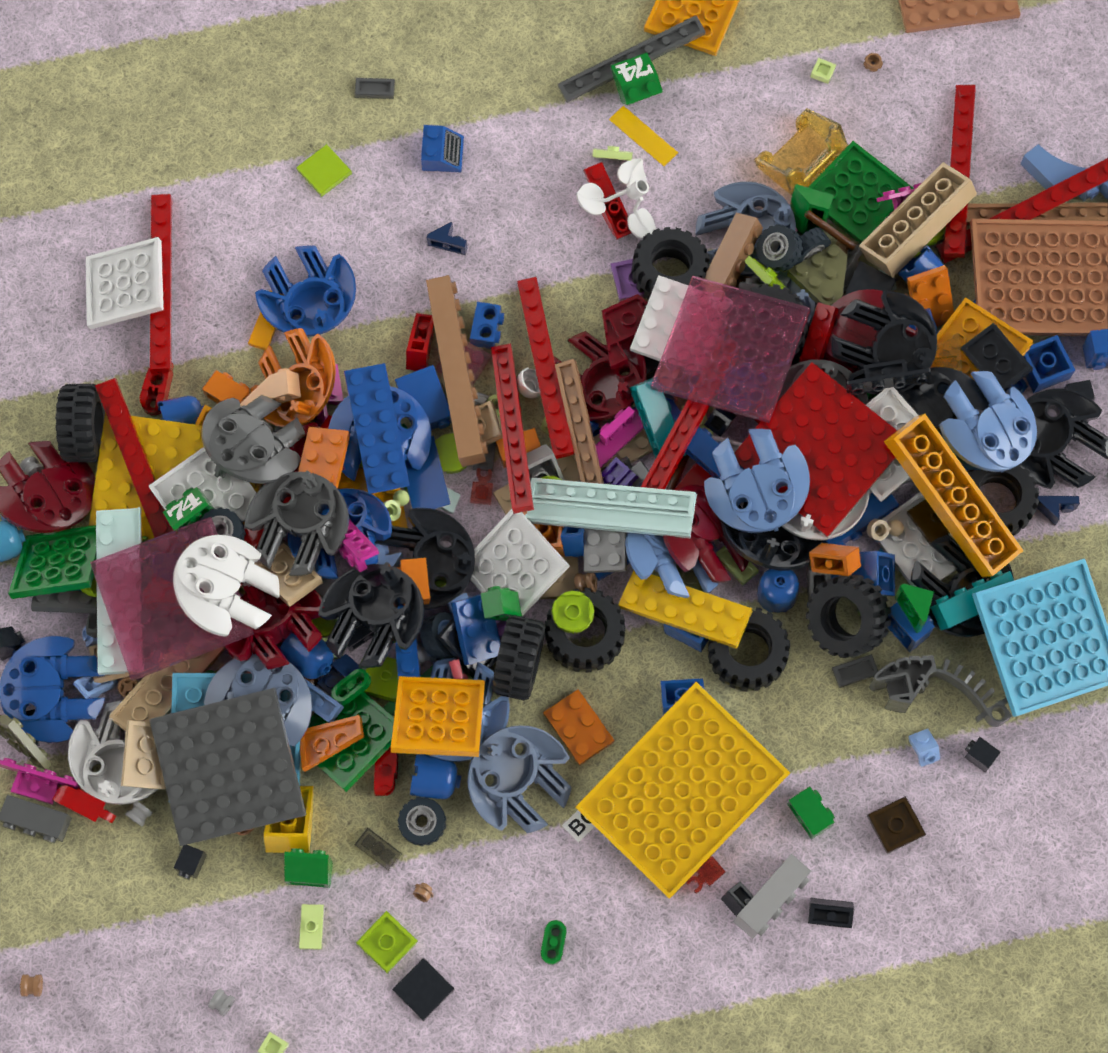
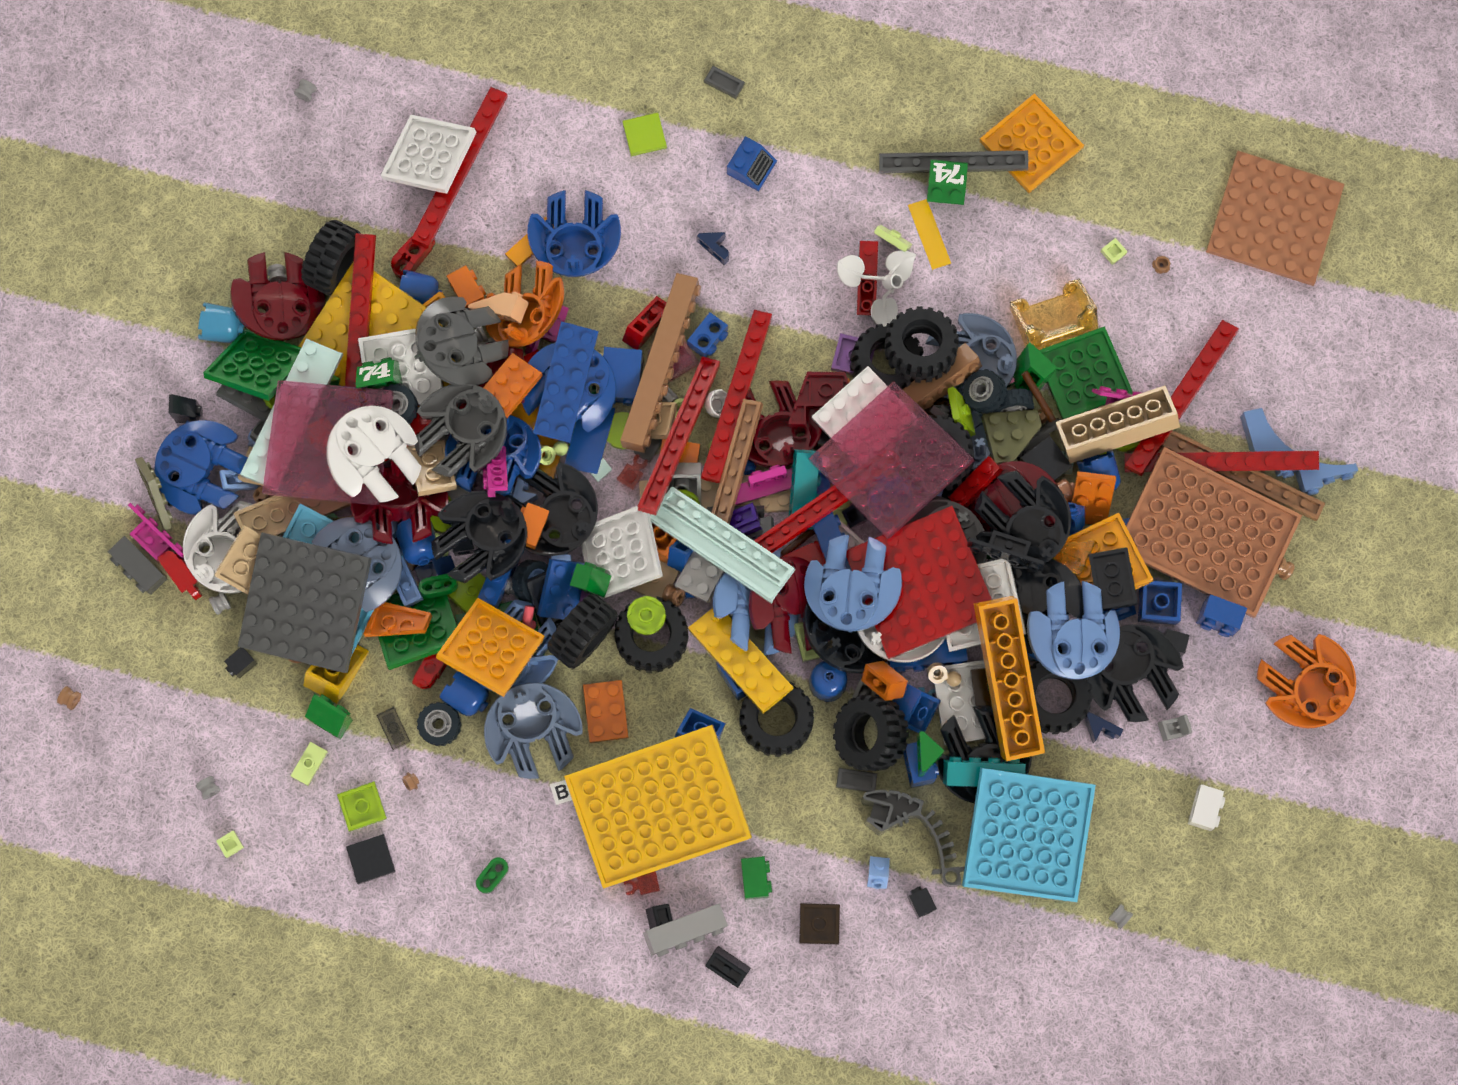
camera: 25 degrees right, 5 degrees up
none -> black tyre [885,306,959,383]

